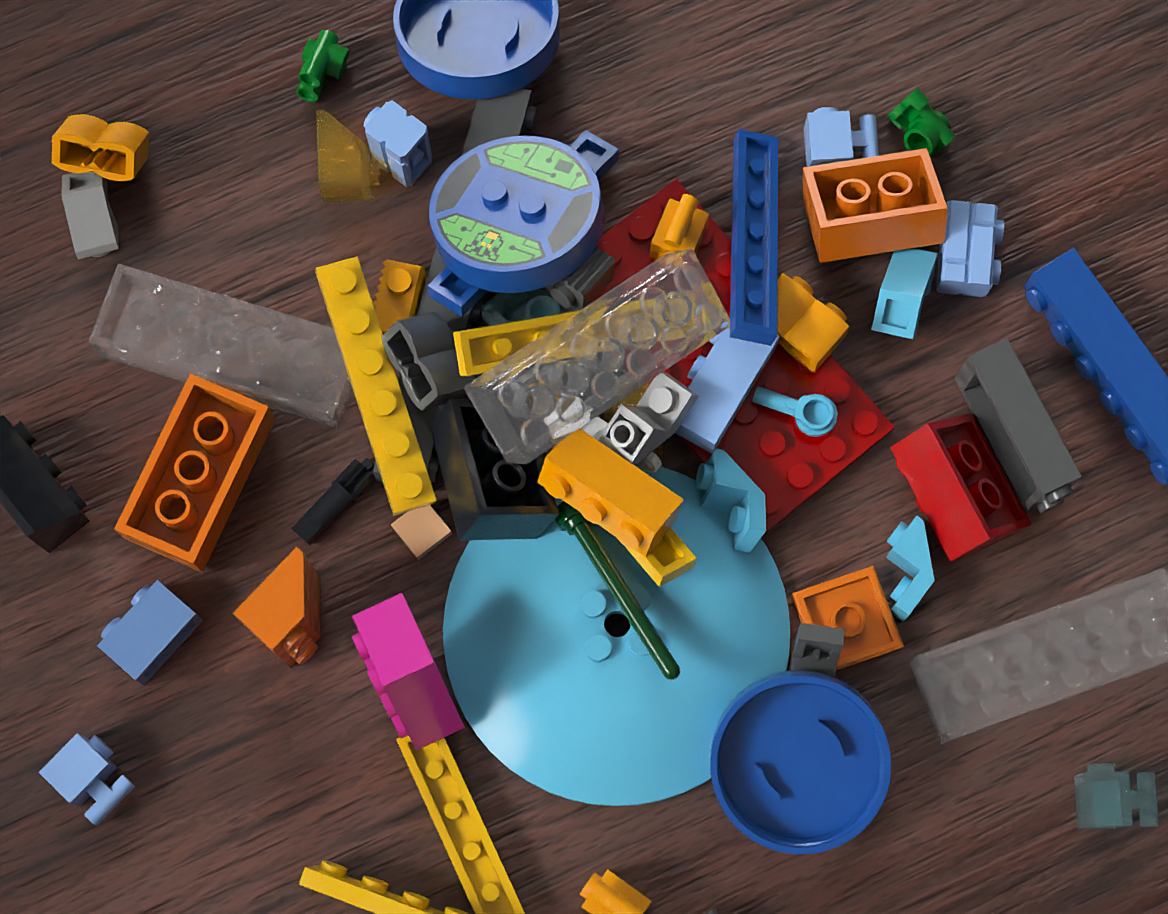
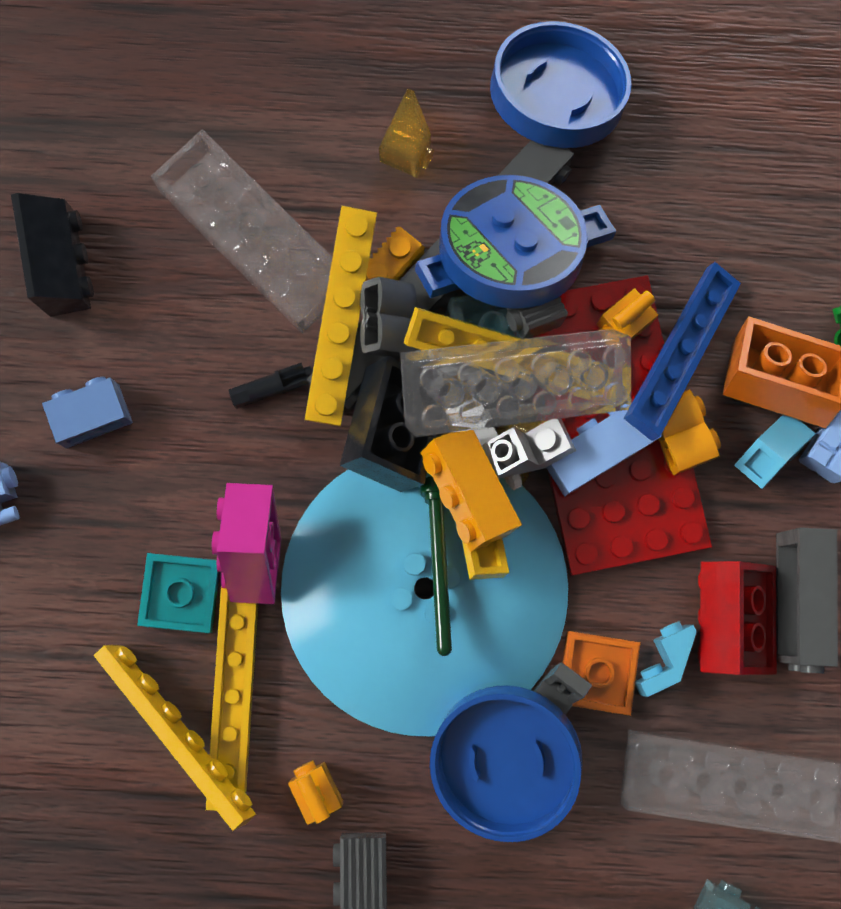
camera: 25 degrees right, 5 degrees up
light orange brick [52,114,149,181] -> none
light grey slope [61,171,119,259] -> none
orange brick [114,373,276,573] -> none
orange slope [233,547,321,668] -> none
green plate [296,30,350,102] -> none
light blue brick [363,100,432,187] -> none
light nougat tile [391,505,452,560] -> none
medium azure slope [696,448,766,553] -> none
medium azure plate [752,386,838,437] -> none
light blue brick [804,107,879,167] -> none
none -> teal plate [137,553,220,633]

